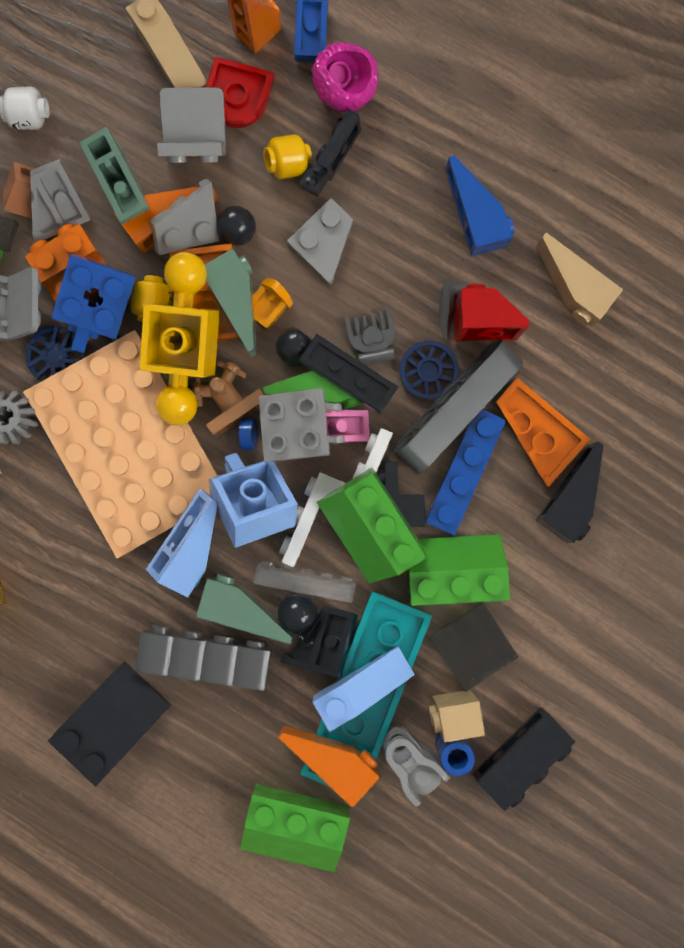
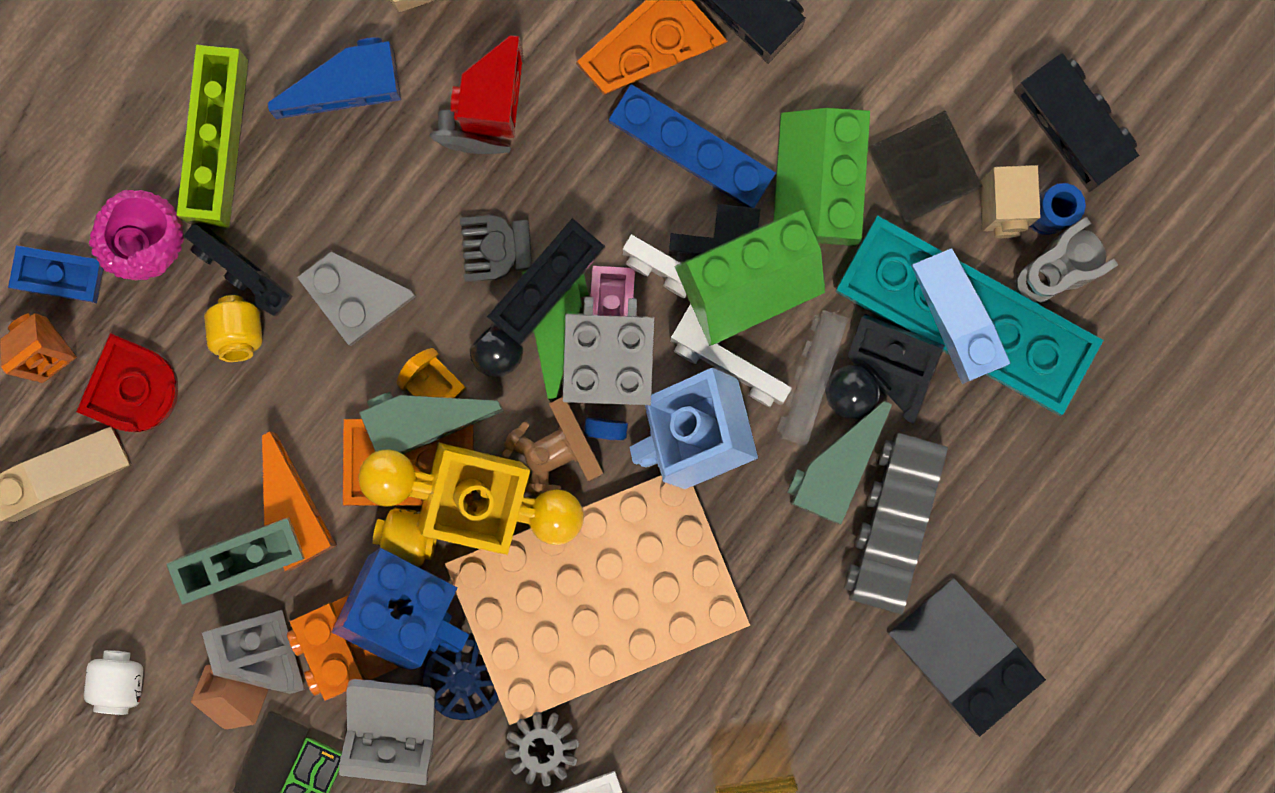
camera: 80 degrees left, 0 degrees up
light blue slope [146,489,218,597] -> none
light grey wing [150,179,219,255] -> none
light grey bracket [157,87,227,163] -> none
black piece [217,206,256,246] -> none
bright green slope [240,784,350,872] -> none
orange slope [278,726,380,808] -> none
dark grey beam [394,338,523,473] -> none
dark blue wheel [400,341,459,400] -> none
none -> lime brick [177,45,248,227]

